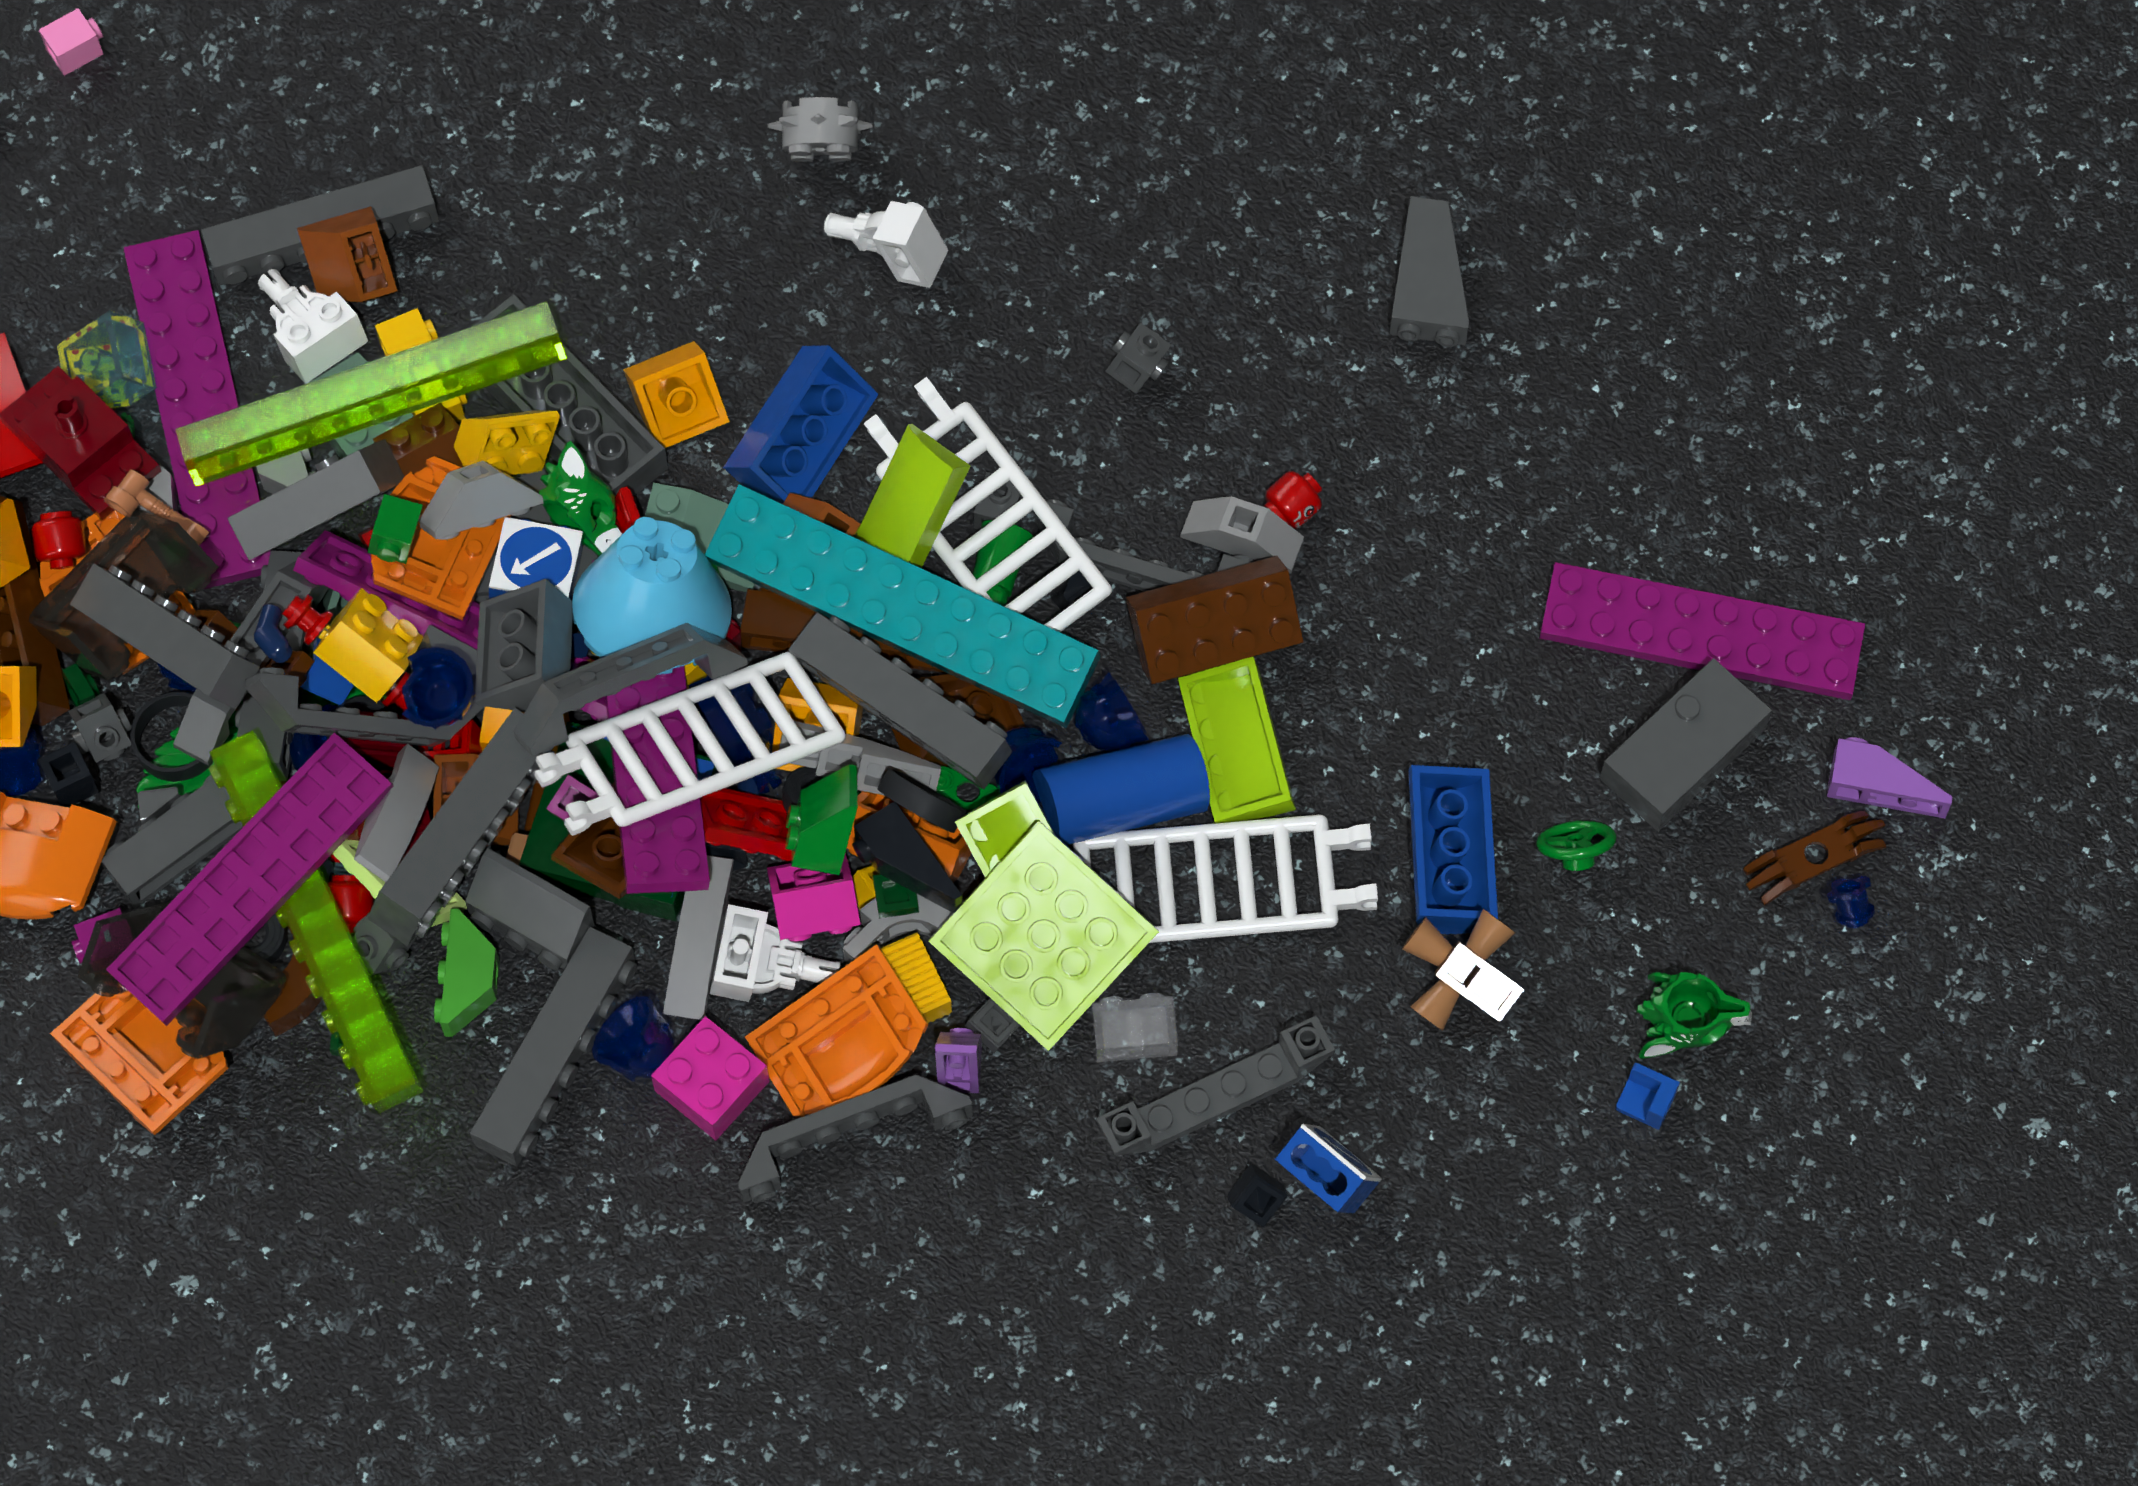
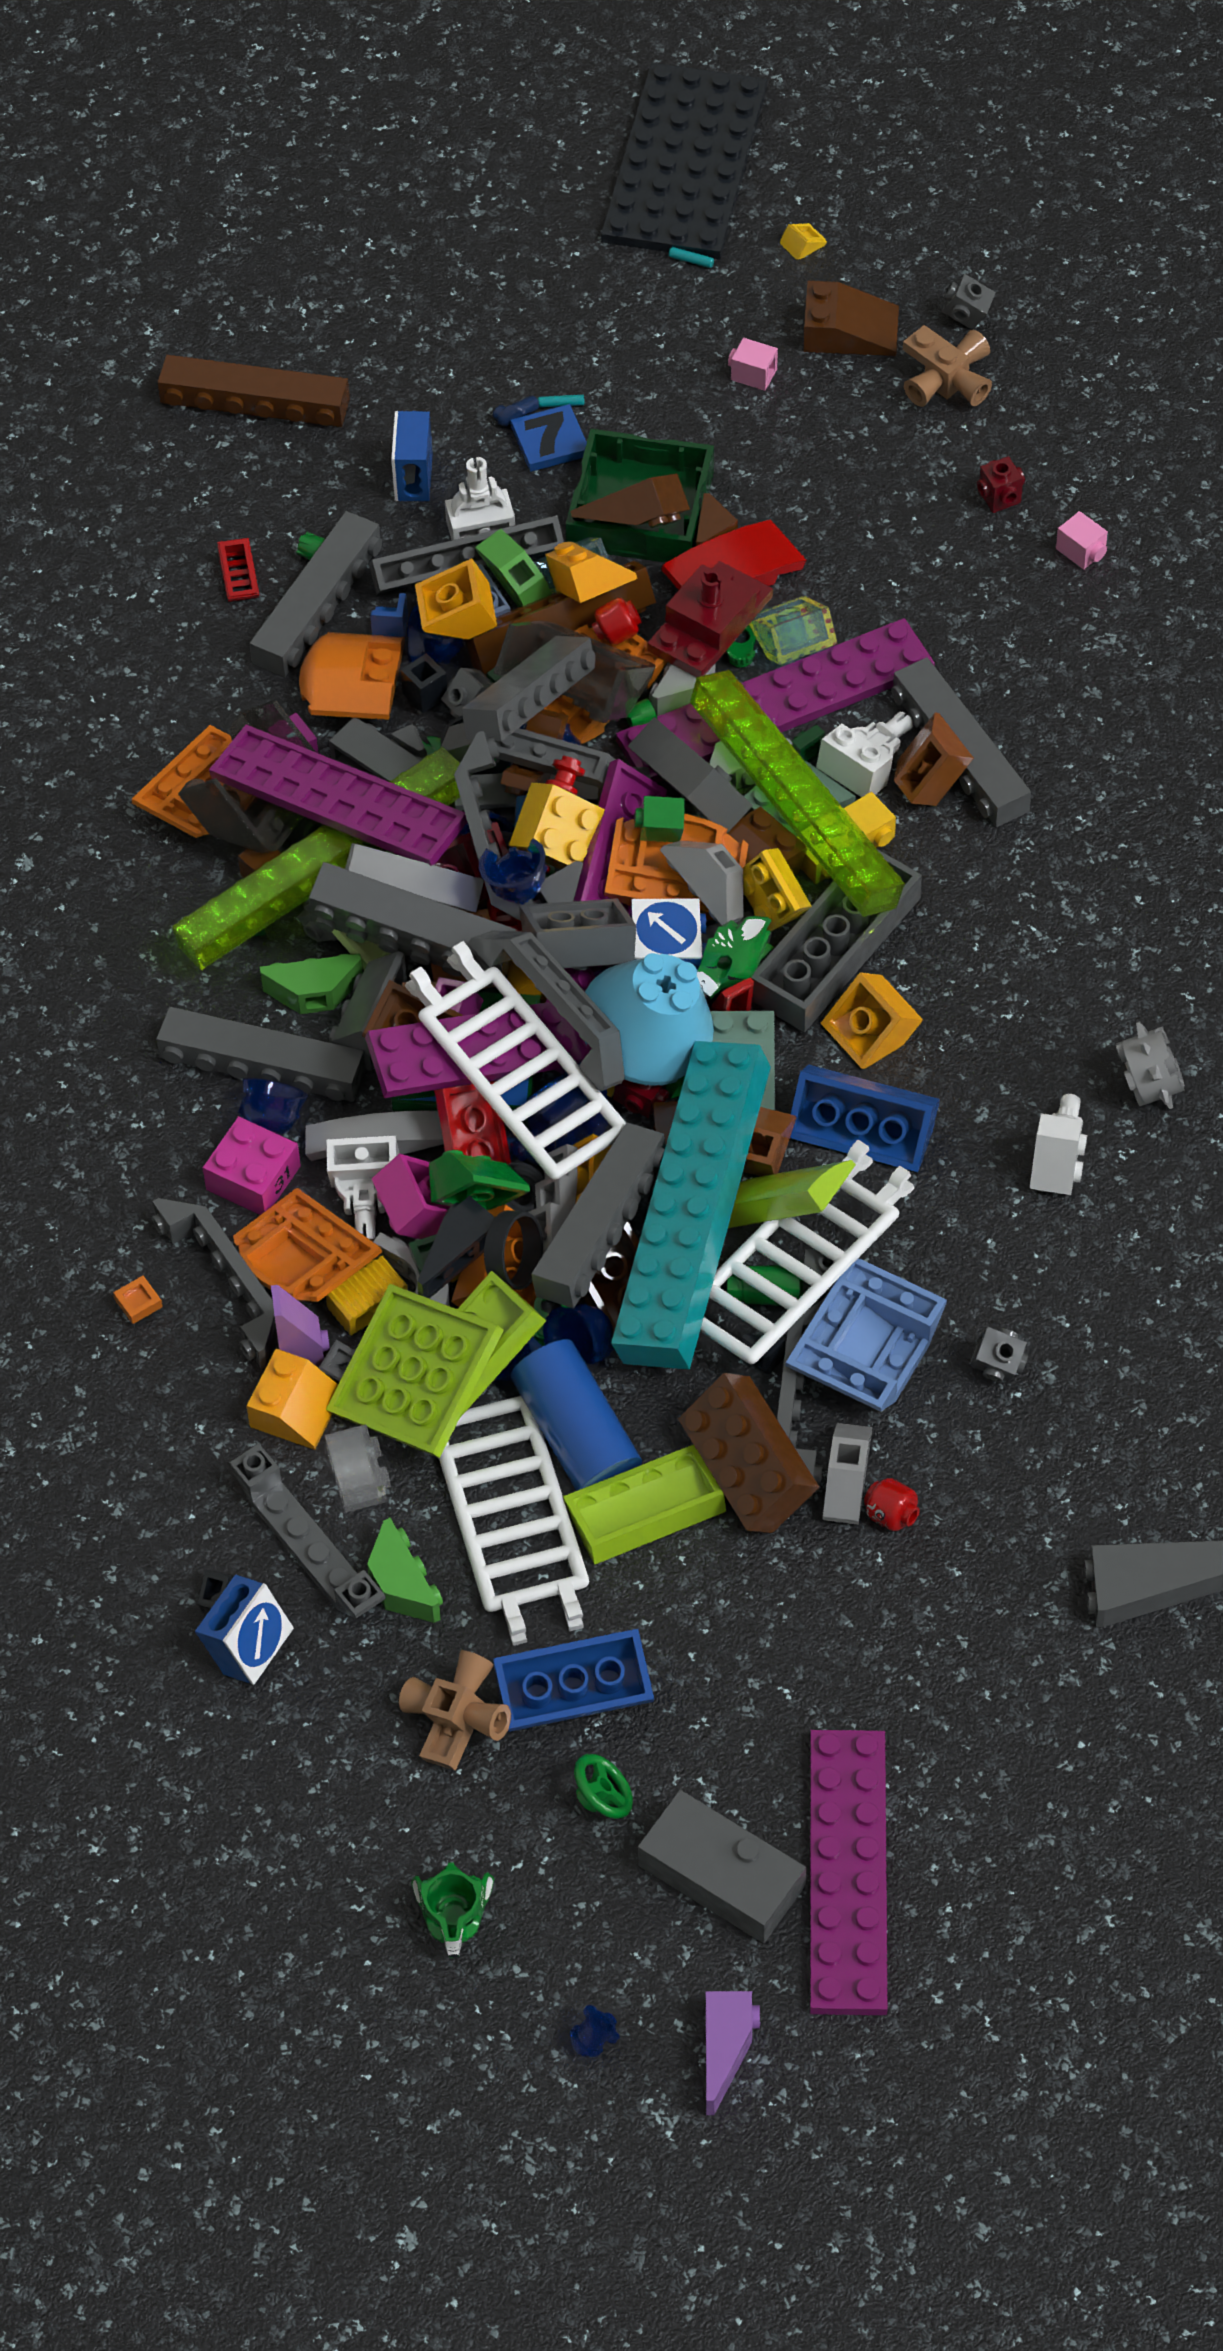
camera: 80 degrees right, 10 degrees down
nougat brick [104,469,209,547] -> none
dark blue arm [254,604,292,663] -> none
clear blue helmet [1075,672,1150,751] -> none
blue panel [1616,1063,1680,1130] -> none
reddish brown piece [1743,810,1887,906] -> none
none -> orange plate [113,1275,163,1324]
none -> light orange slope [246,1349,338,1450]
none -> bright green slope [367,1518,443,1623]
none -> medium blue slope [785,1258,947,1412]
none -> dark green plate [791,724,825,765]

